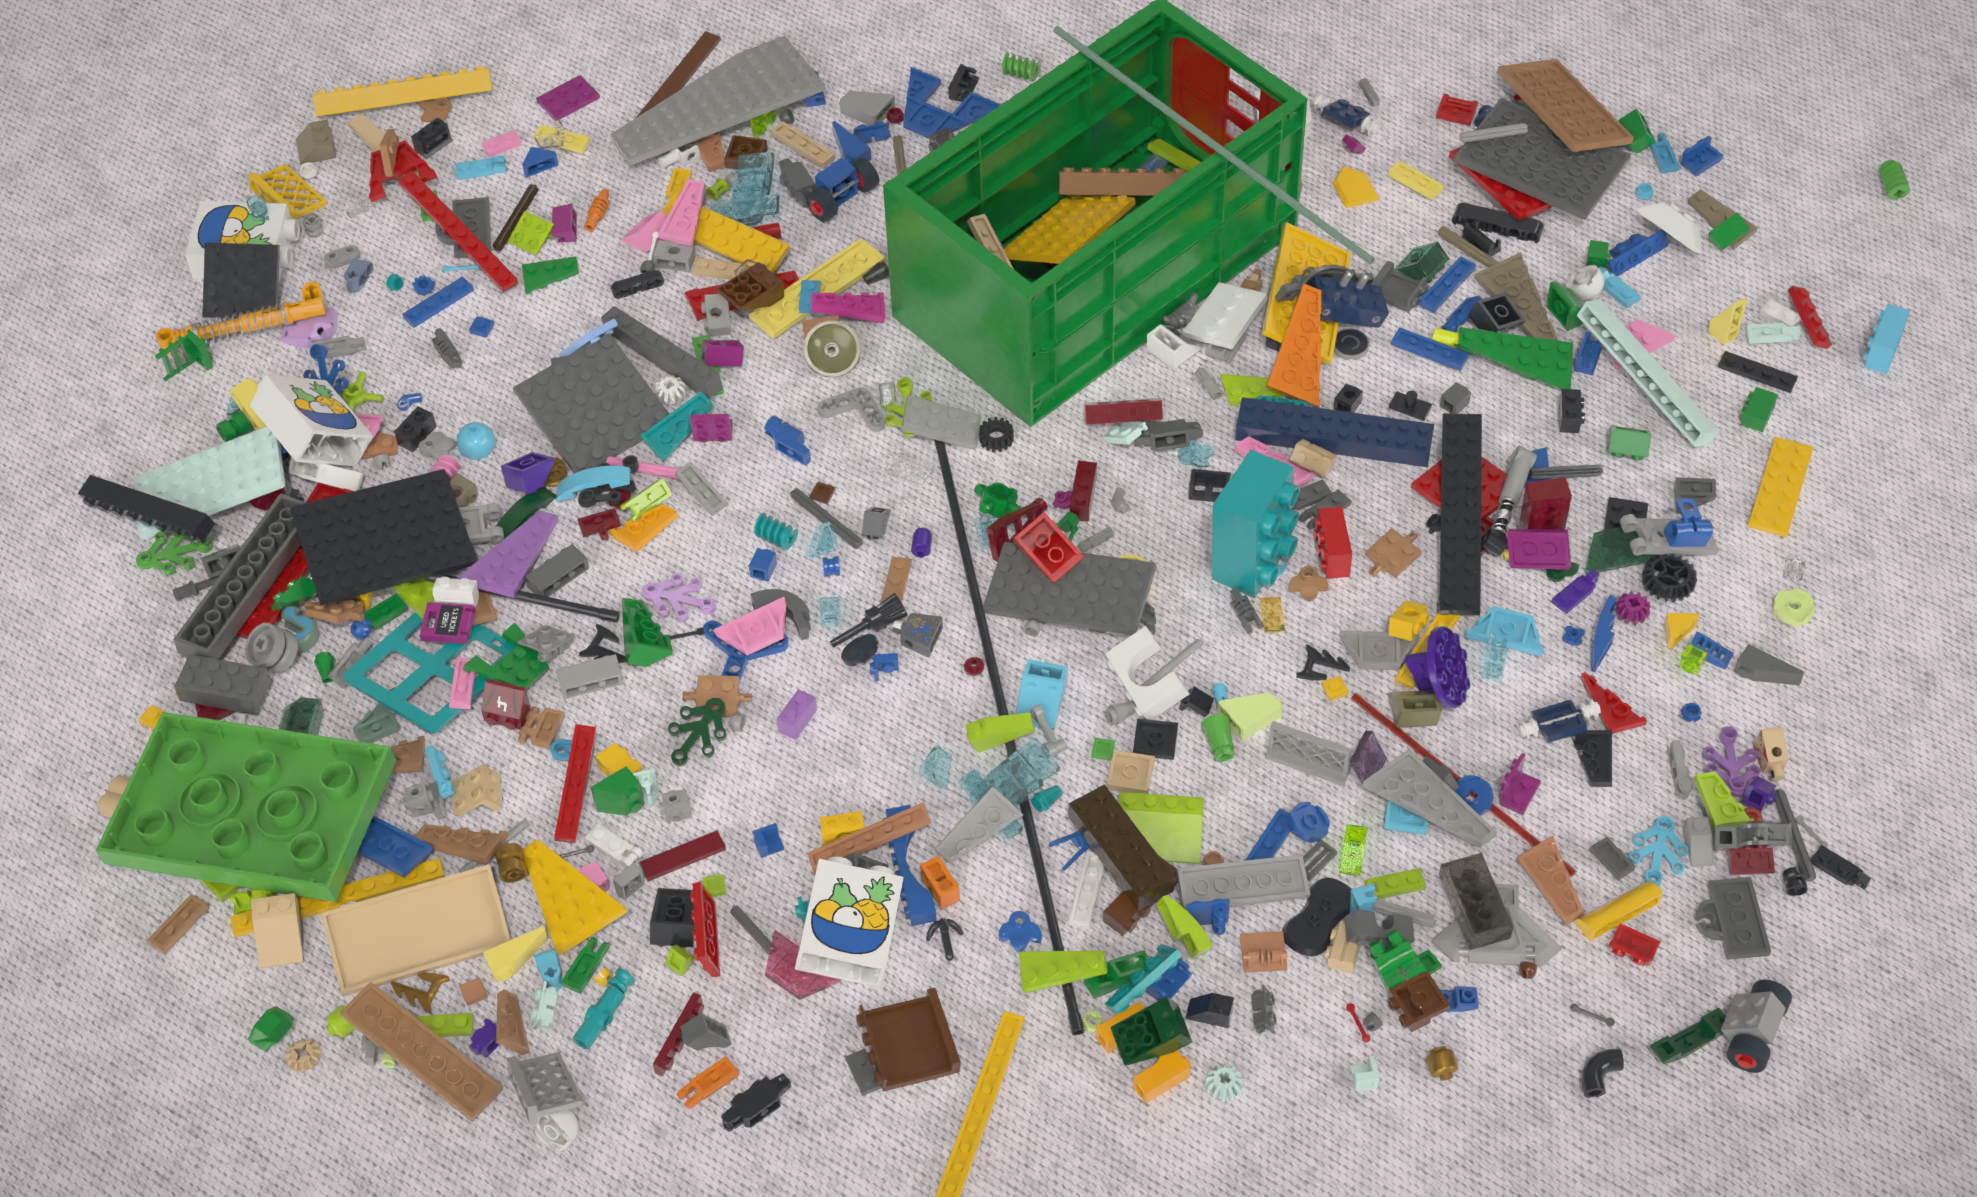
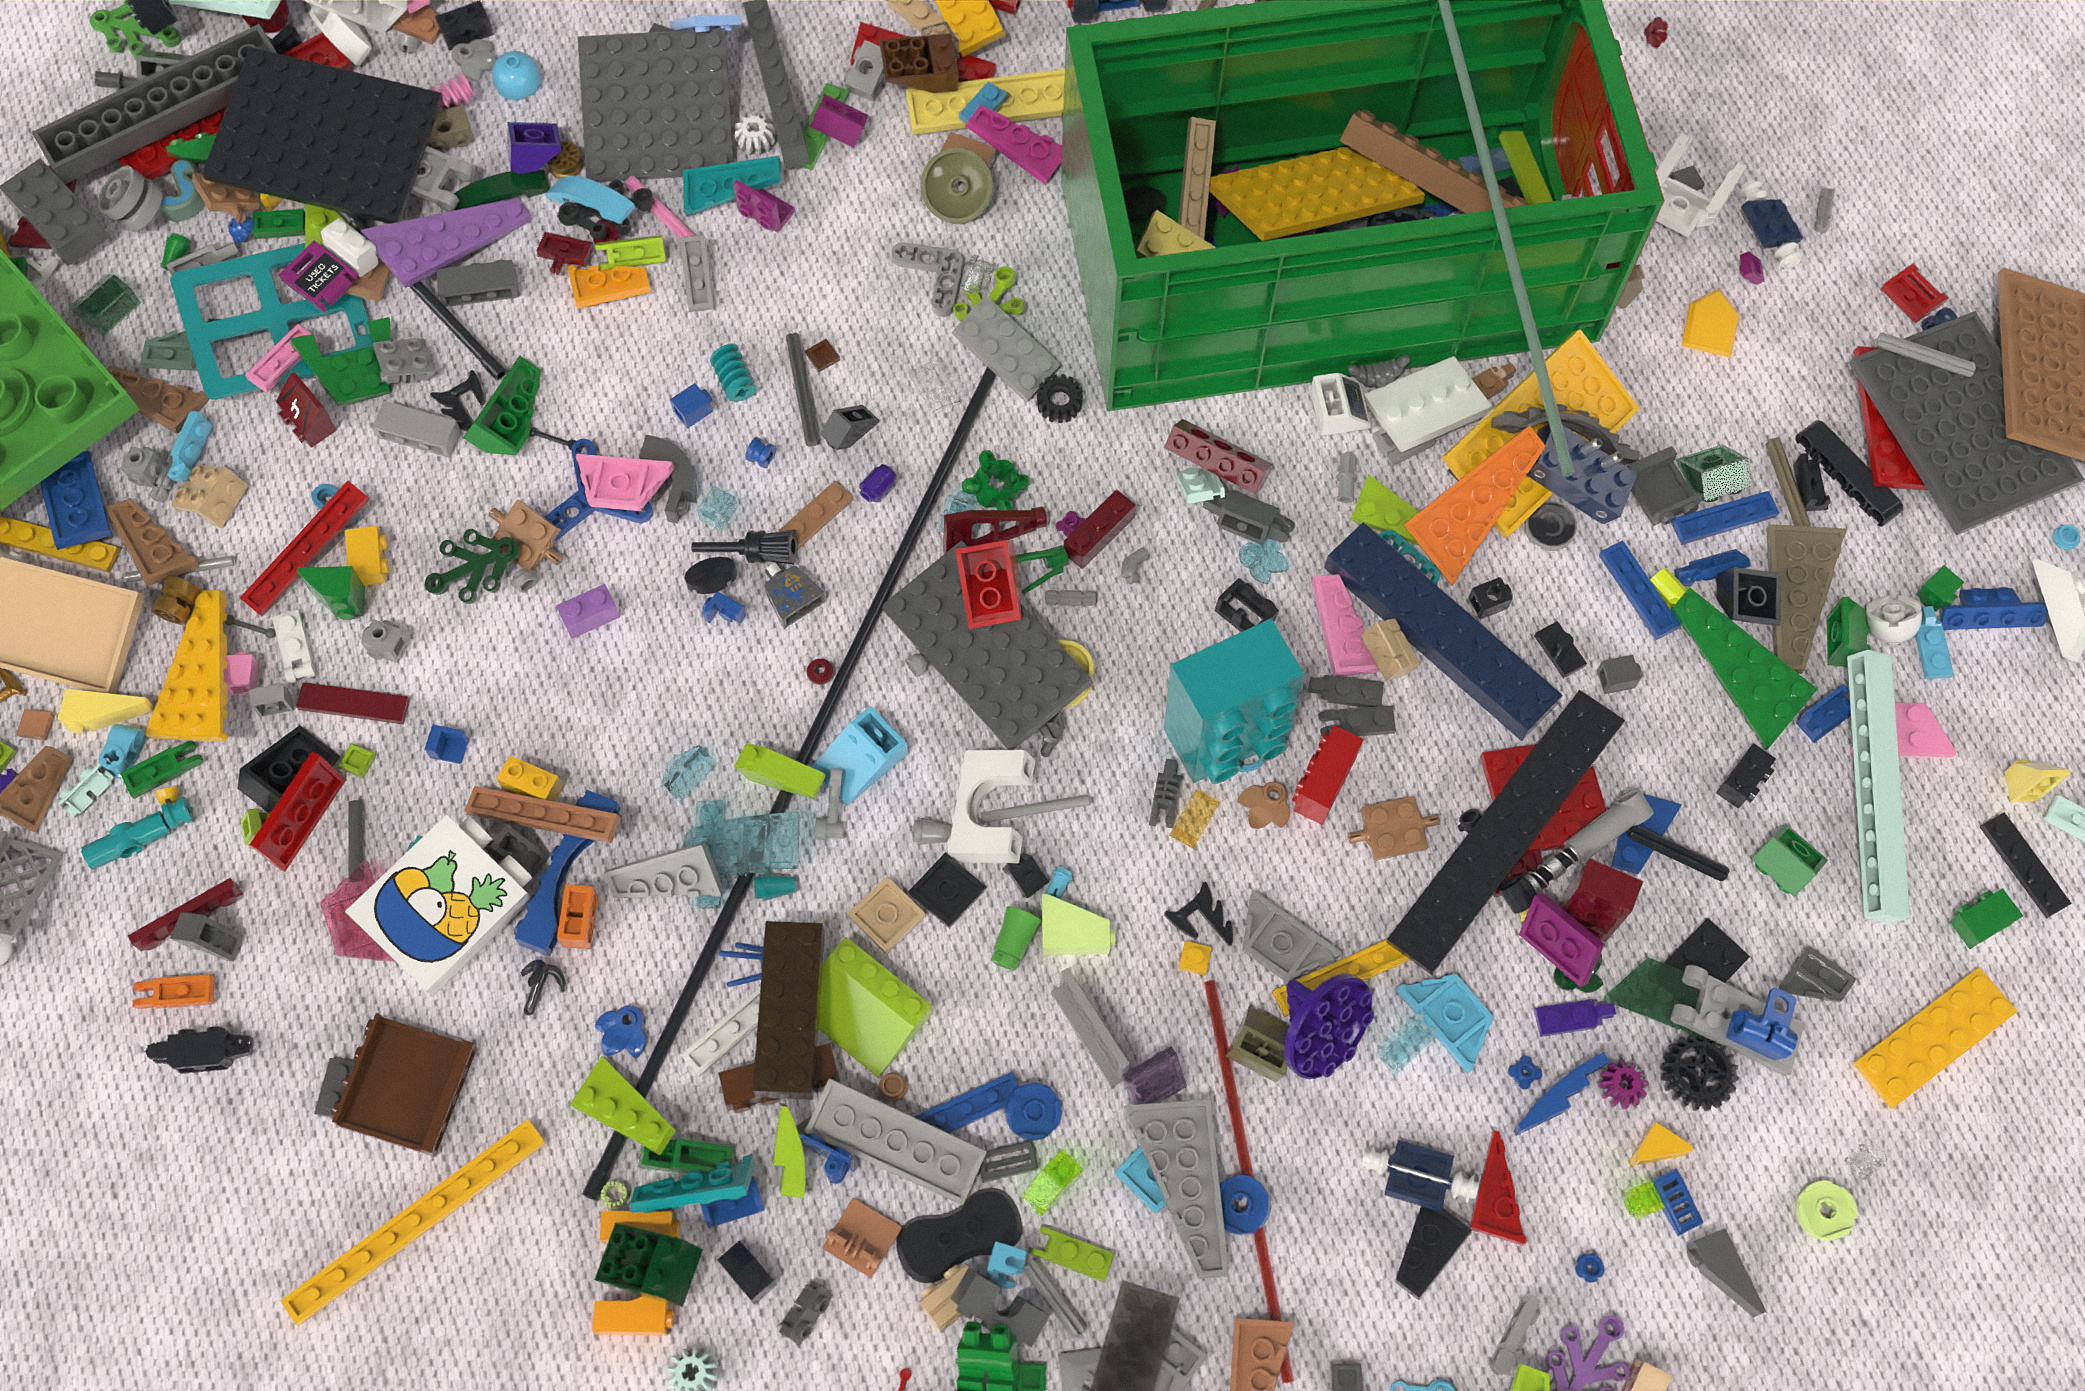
camera: 30 degrees right, 15 degrees up
medium nougat plate [518,706,565,749] -> none
light aqua hinge [633,768,659,805] -> none
lavender plant [642,573,716,622] -> none
blue plate [764,415,811,466] -> none
clear light blue slope [805,522,839,559] -> none
bright green tile [1091,738,1115,761] -> none
light yellow plate [1388,161,1444,200] -> none
yellow brick [1388,600,1429,641] -> none
dark grey plate [1423,757,1459,791] -> none
magenta bracket [1499,753,1541,815] -> none

